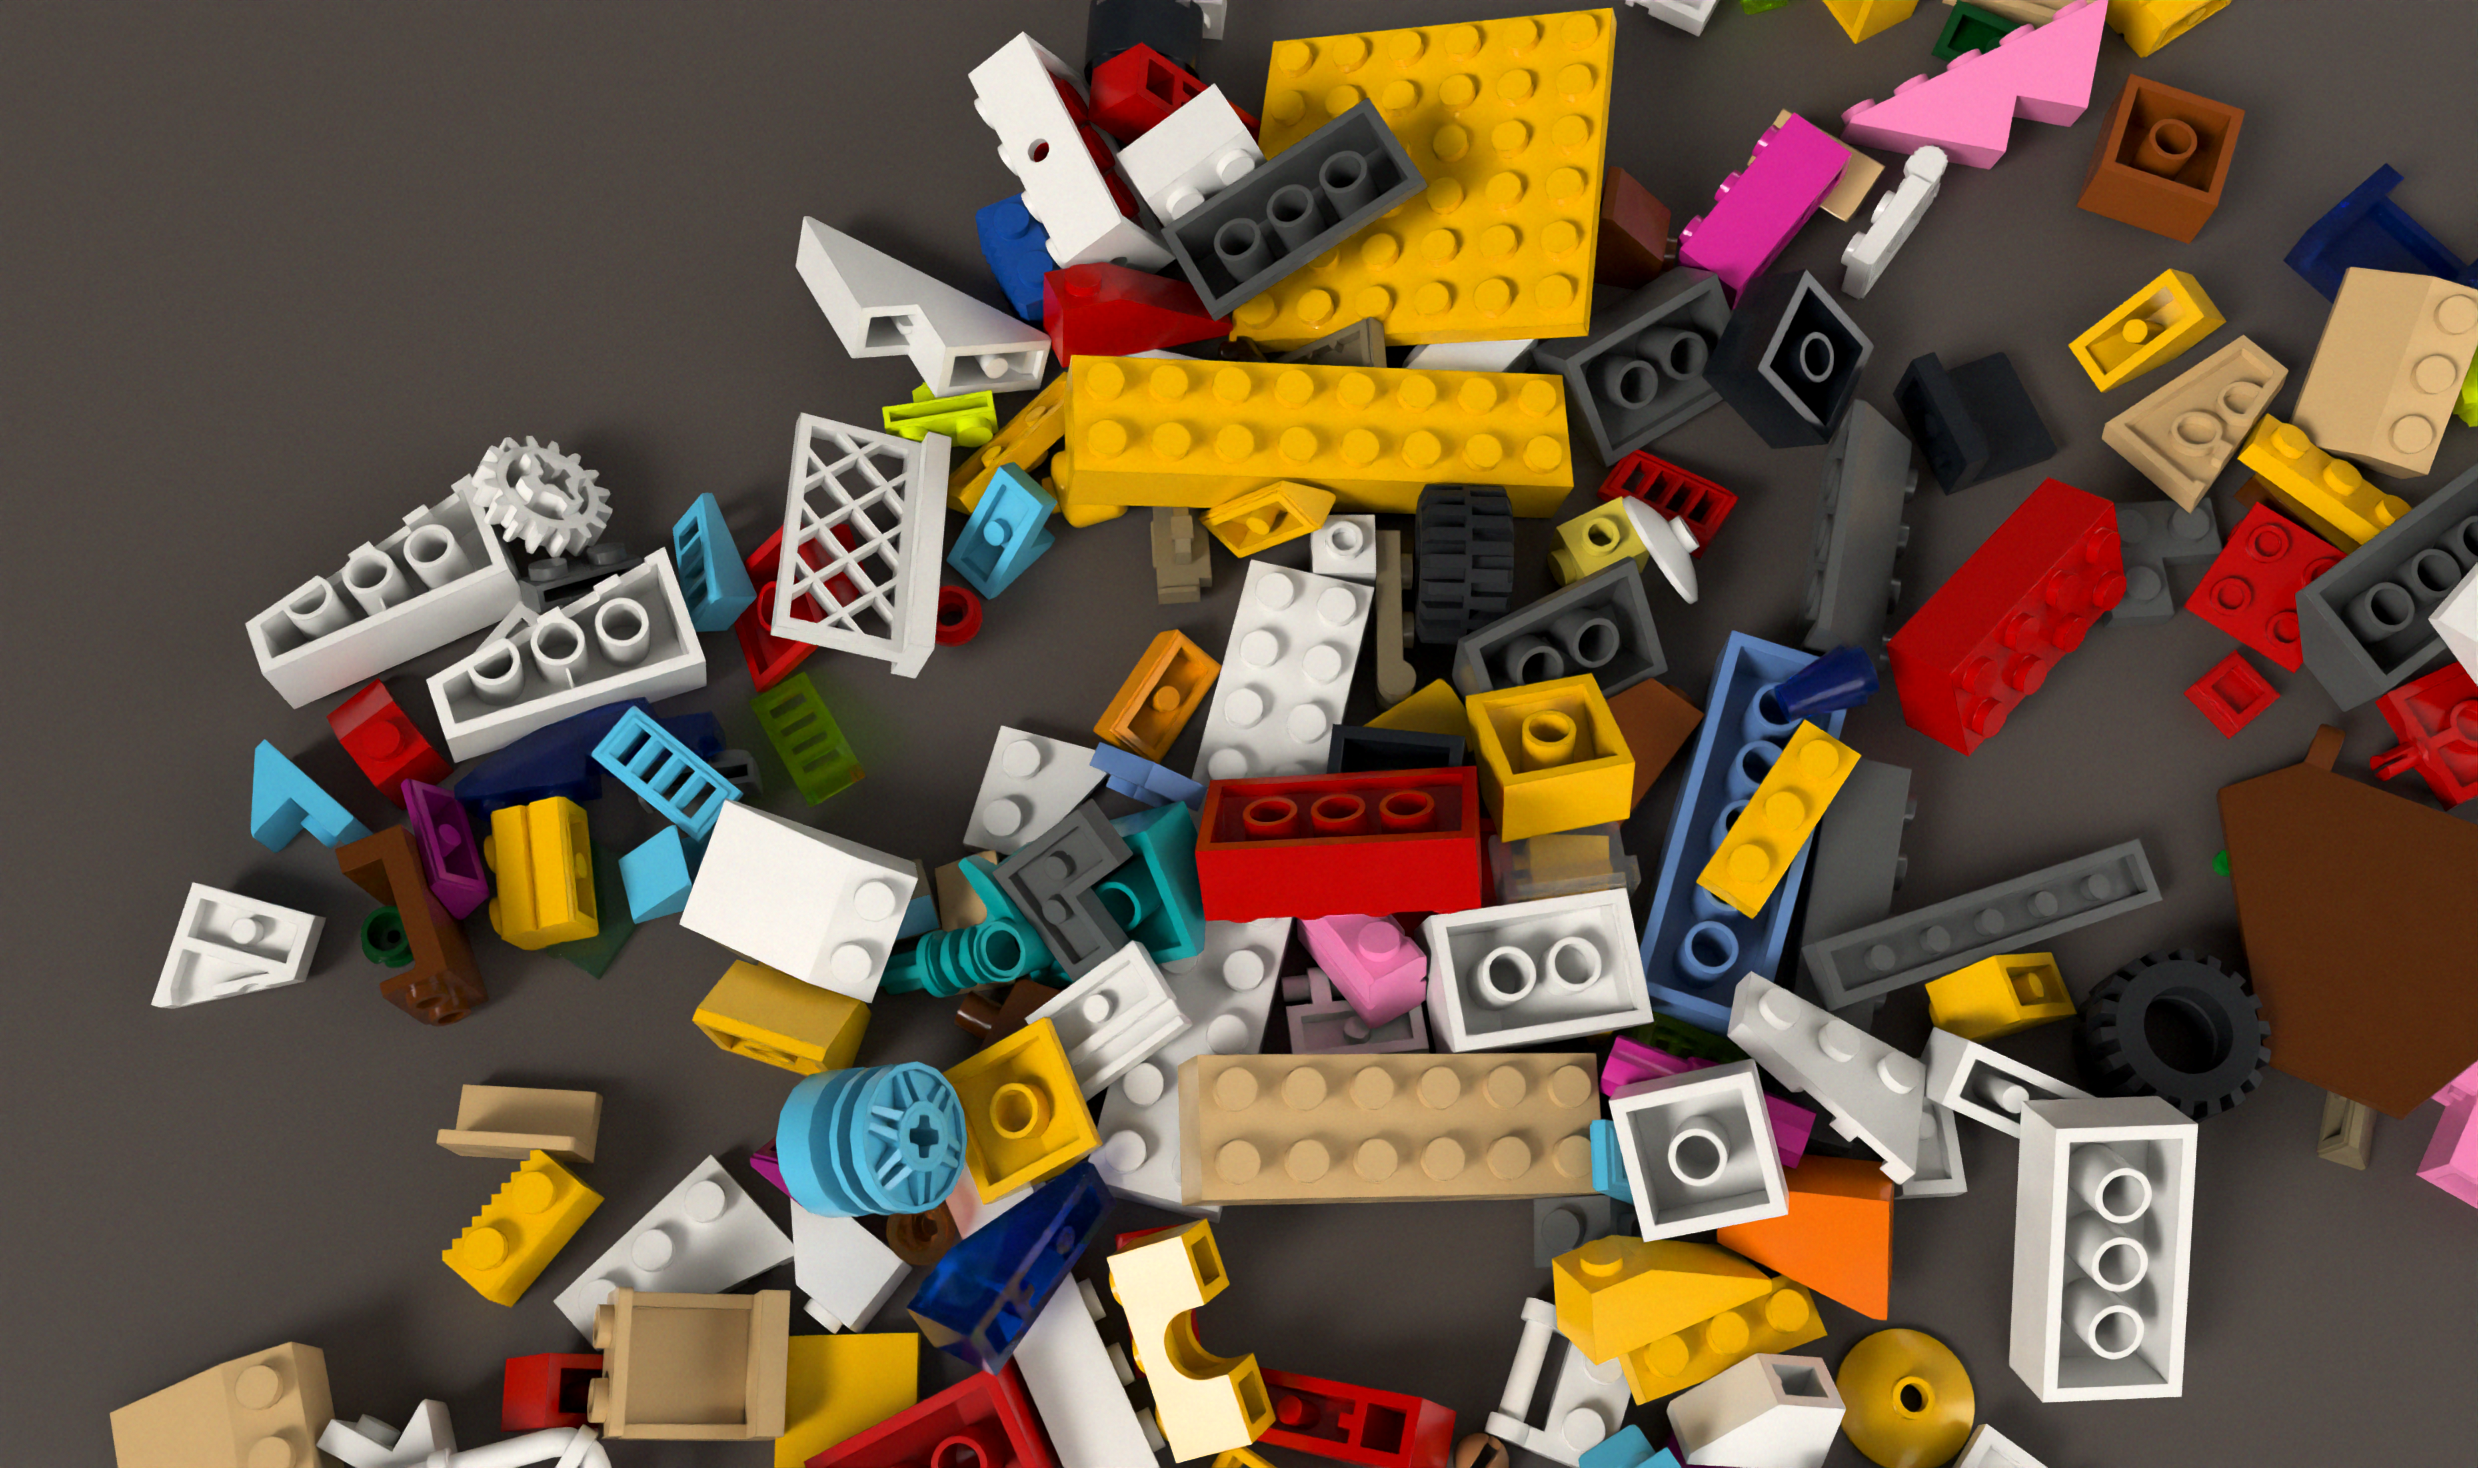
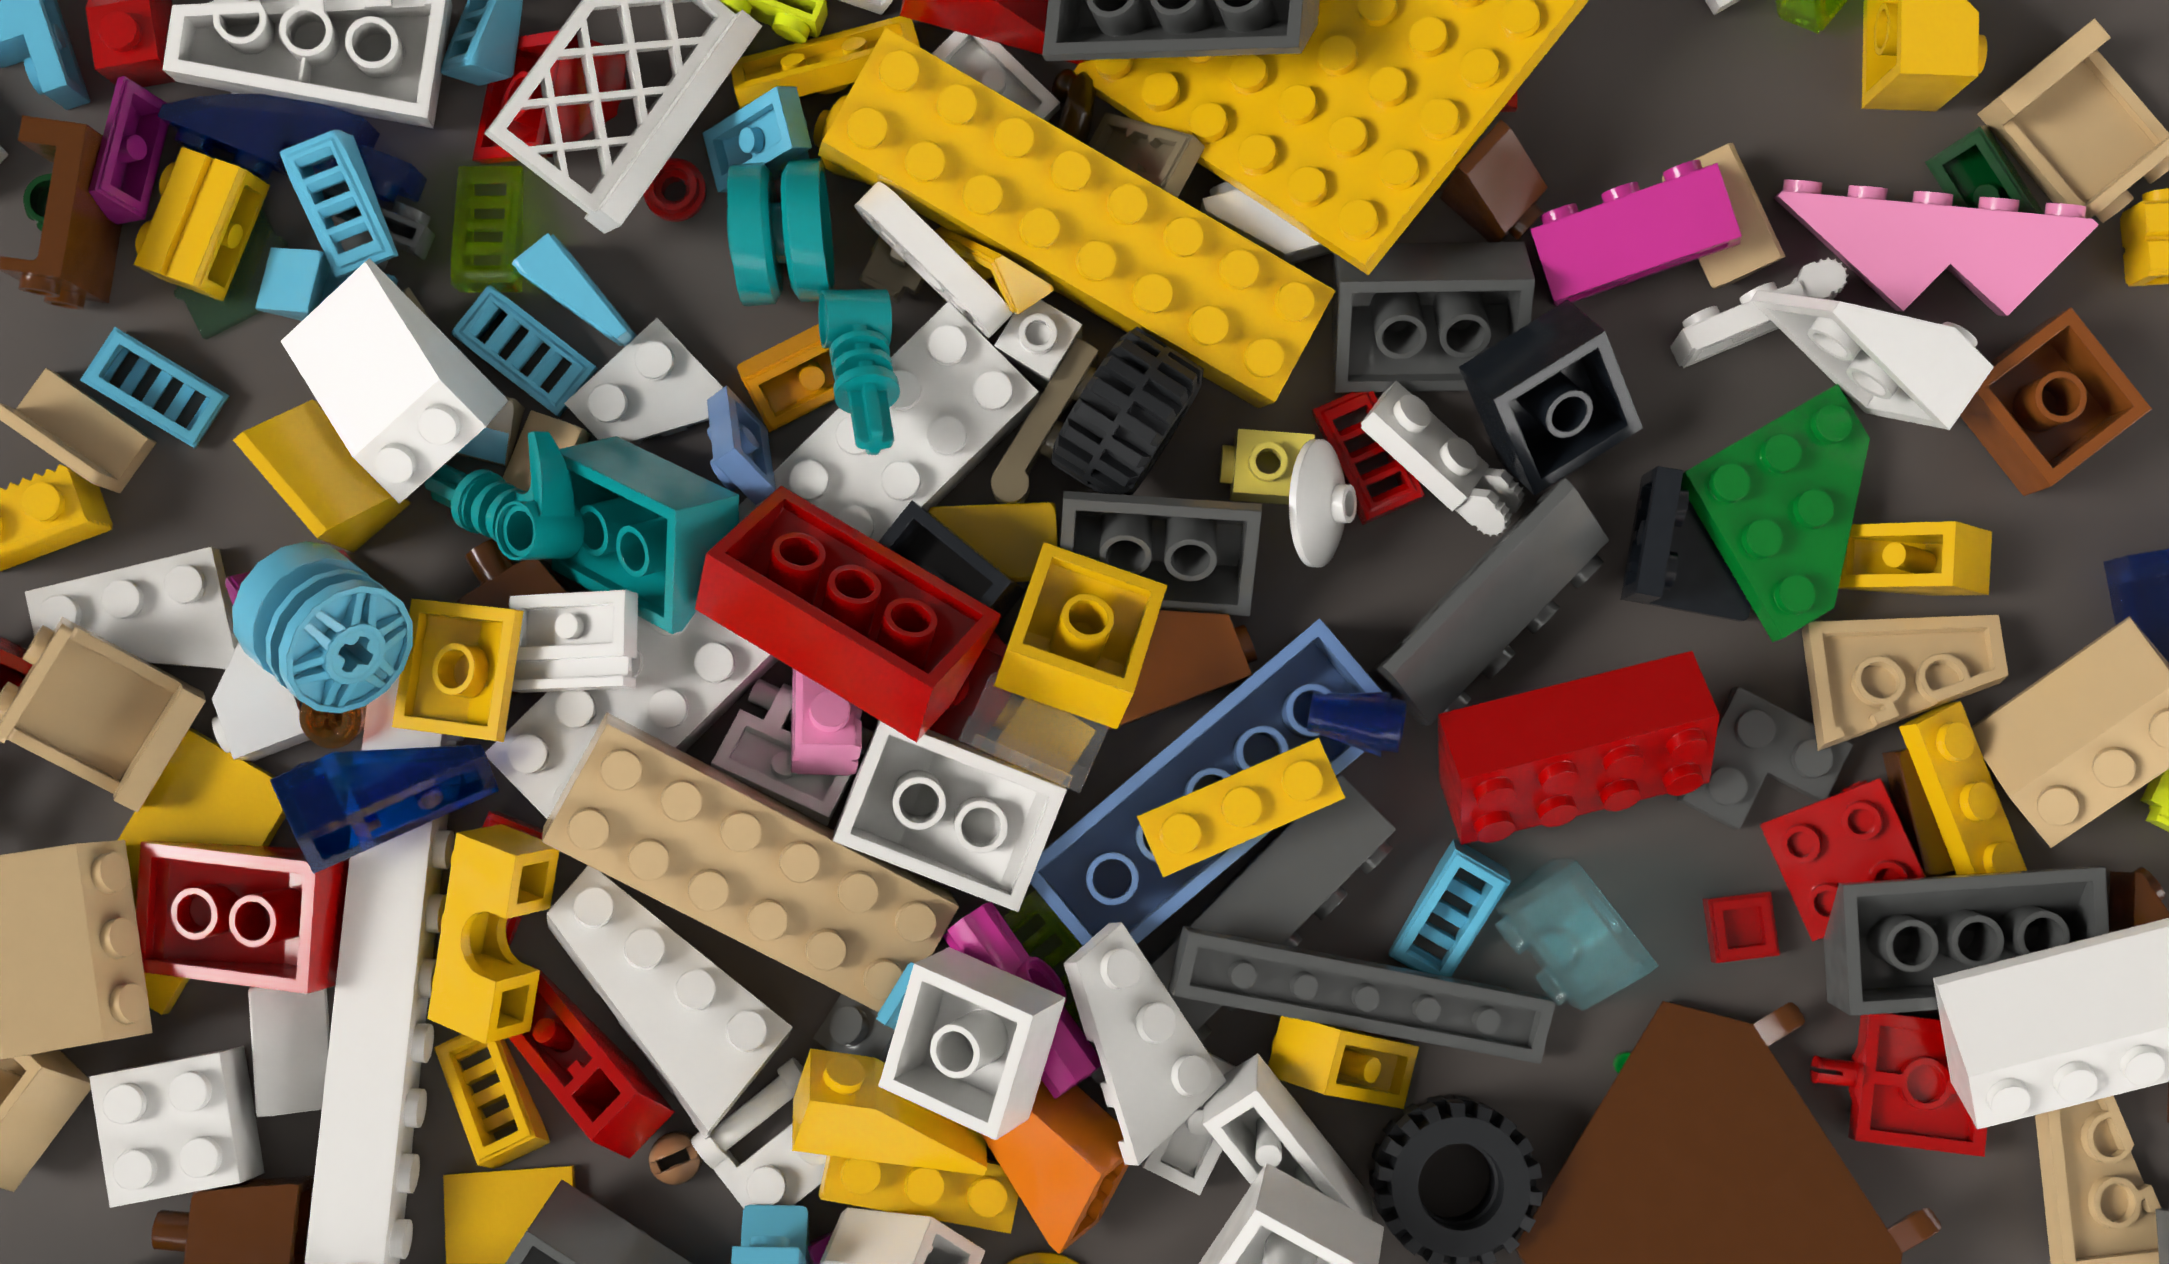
camera: 30 degrees right, 15 degrees up
dark grey plate [992,798,1133,982] -> none
none -> medium azure slope [80,327,230,449]
none -> medium azure slope [451,285,598,418]
none -> medium azure slope [512,233,637,347]
none -> white wedge [546,866,793,1139]
none -> teal wheel [727,158,835,306]
none -> teal piece [818,289,900,455]
none -> white beam [854,181,1013,338]
none -> white hinge [1361,380,1525,537]
none -> medium azure slope [1389,839,1511,977]
none -> clear light blue slope [1495,858,1659,1011]
none -> green plate [1681,384,1870,642]
none -> white slope [1751,290,1994,430]

